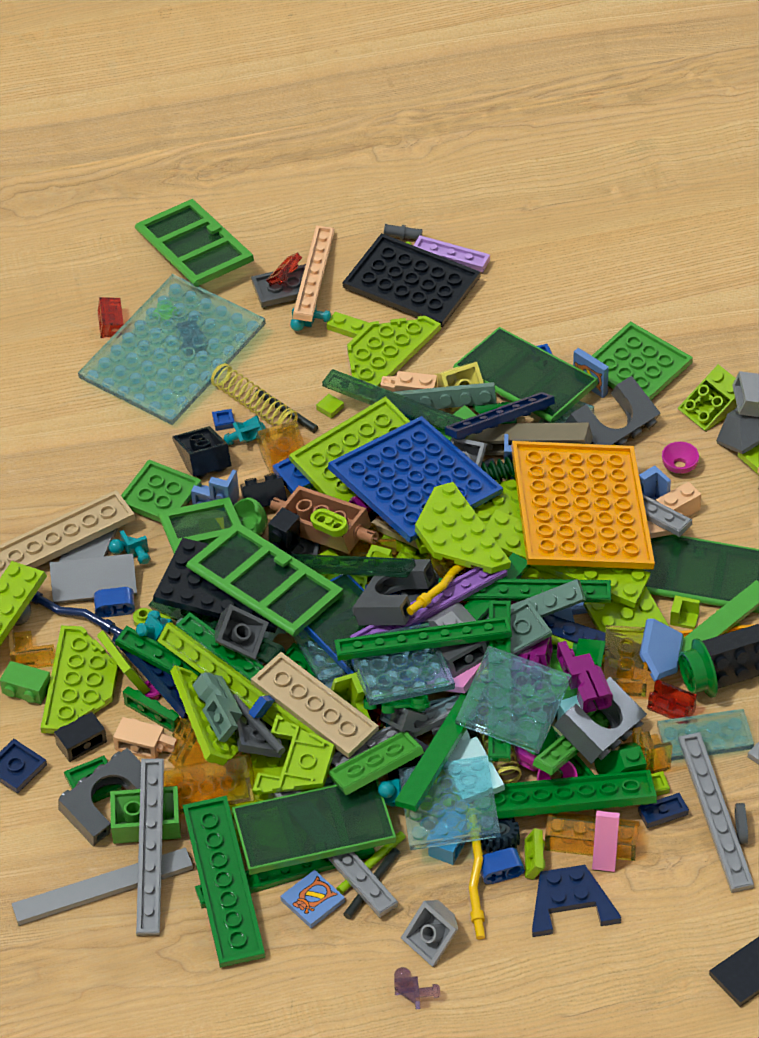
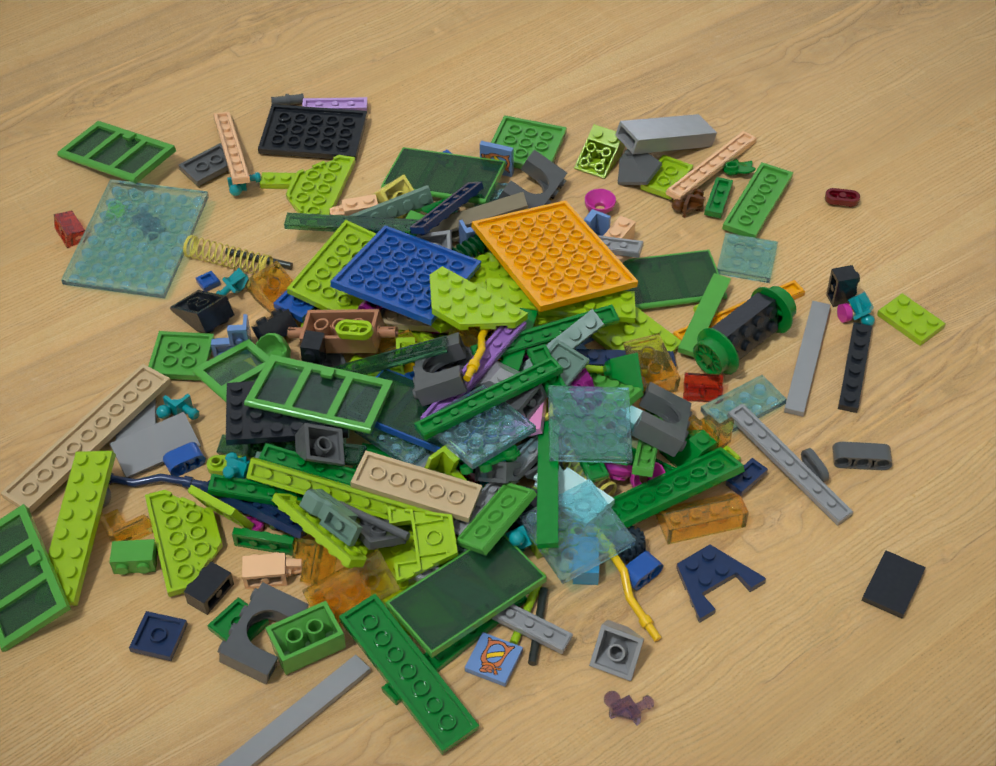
camera: 25 degrees left, 0 degrees up
light grey tile [136,759,164,936] -> none
blue tile [248,695,275,718] -> none
clear red plate [266,252,302,286] -> none
lime tile [316,394,344,419] -> none
lime plate [524,828,545,880] -> none
magenta plate [557,641,613,713] -> none
bright pink tile [592,811,620,872] -> none
medium blue tile [639,619,684,682] -> none
lime panel [670,595,700,630] -> none

